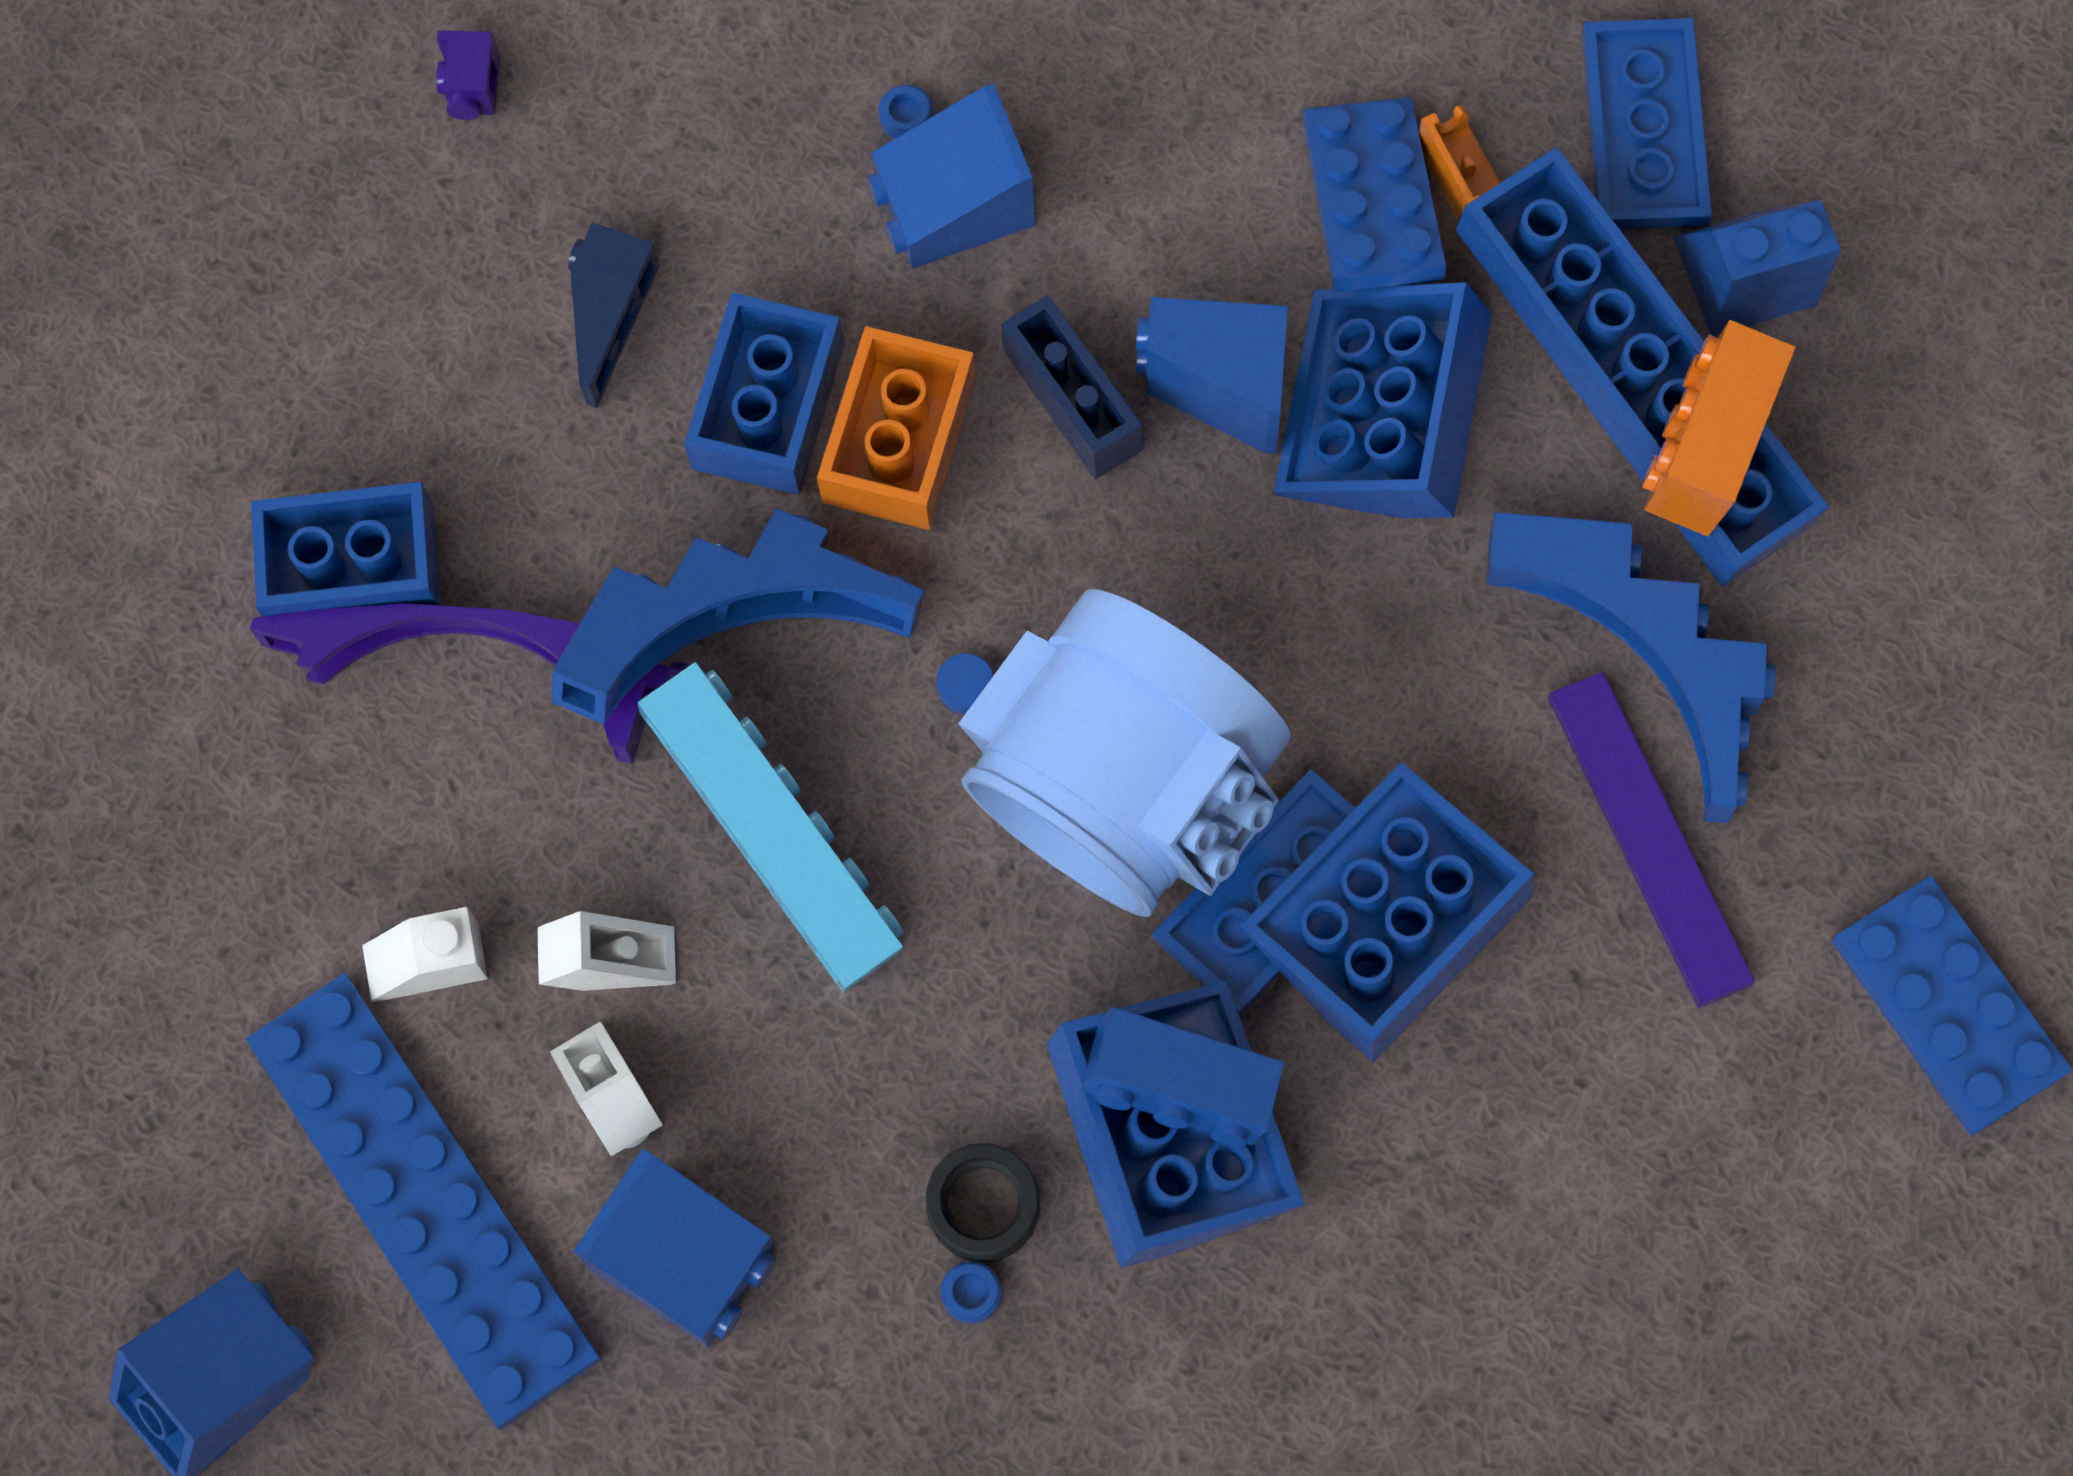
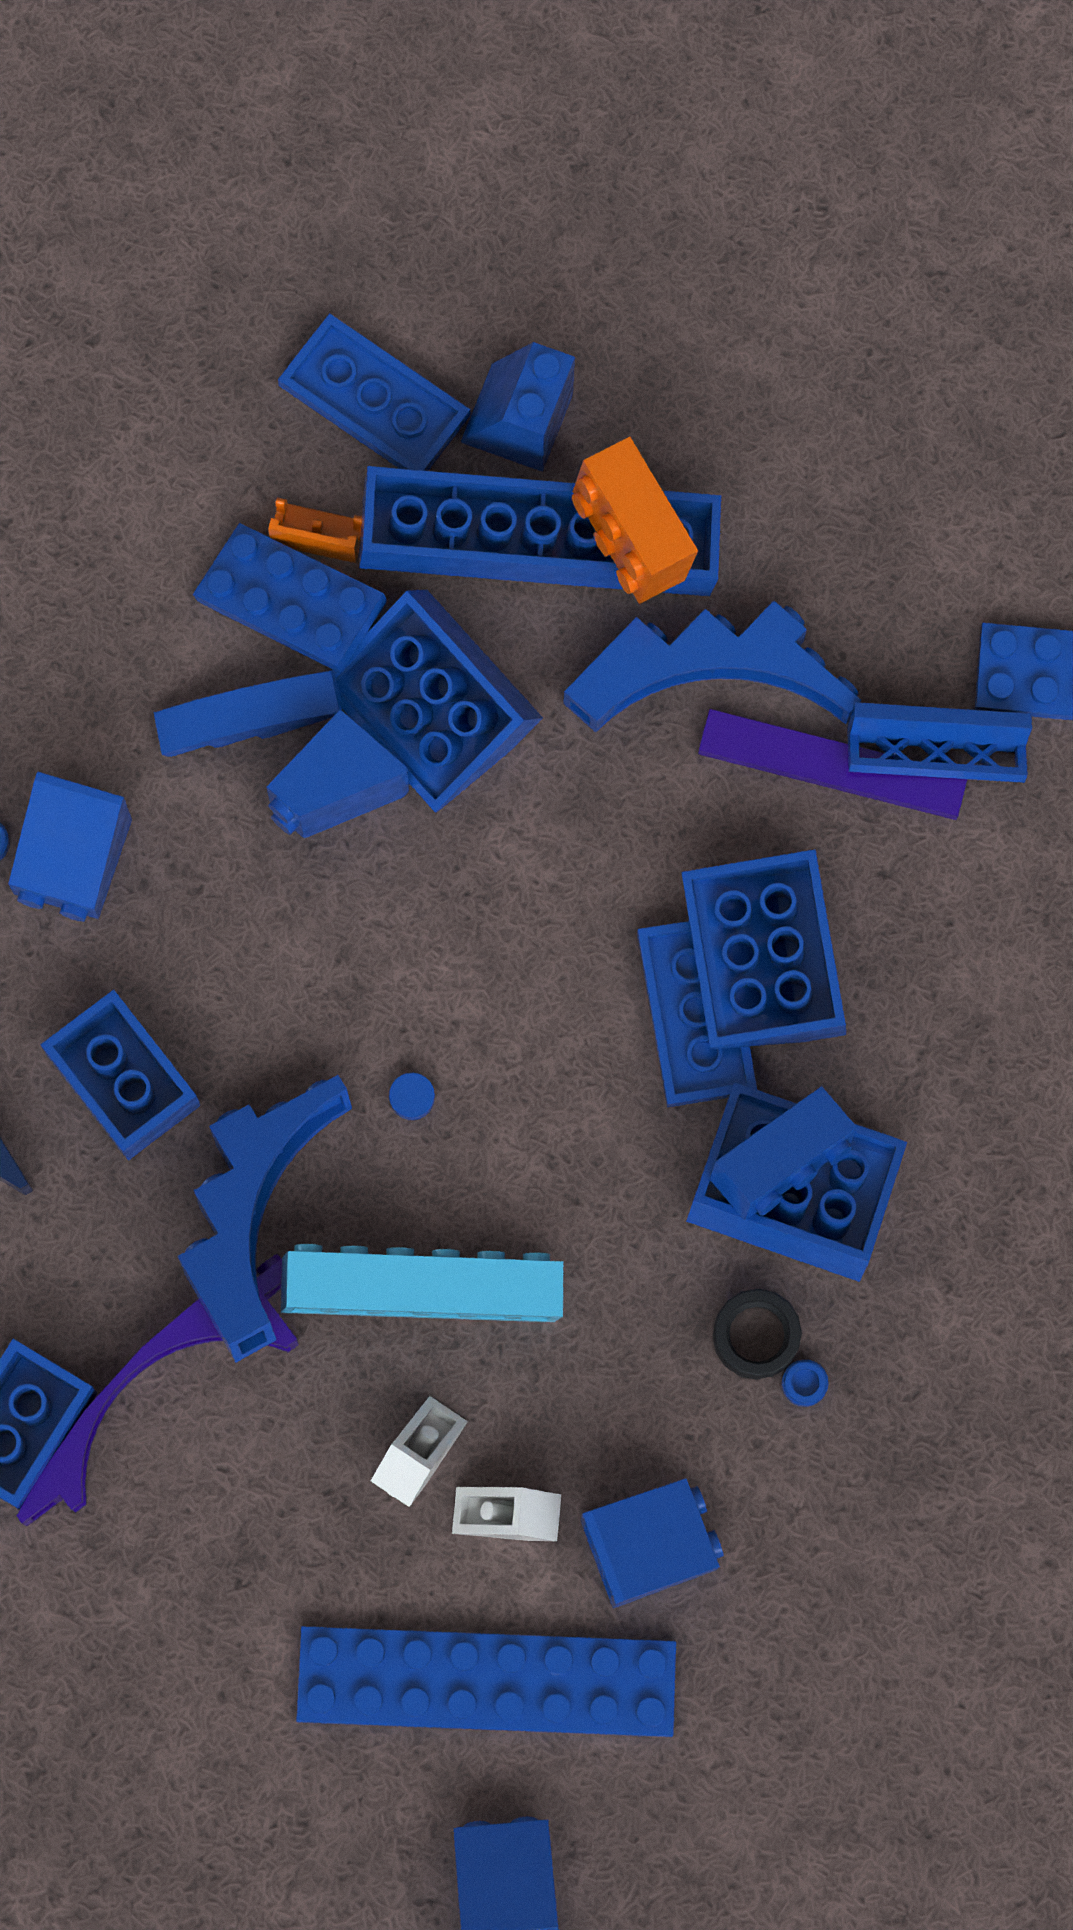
camera: 60 degrees left, 5 degrees up
white slope [362,907,488,1003] -> none
orange brick [817,326,976,530] -> none
light blue cylinder [958,589,1291,917] -> none
dark blue brick [1001,295,1142,480] -> none
none -> blue slope [154,671,342,757]
none -> blue fence [847,702,1032,783]

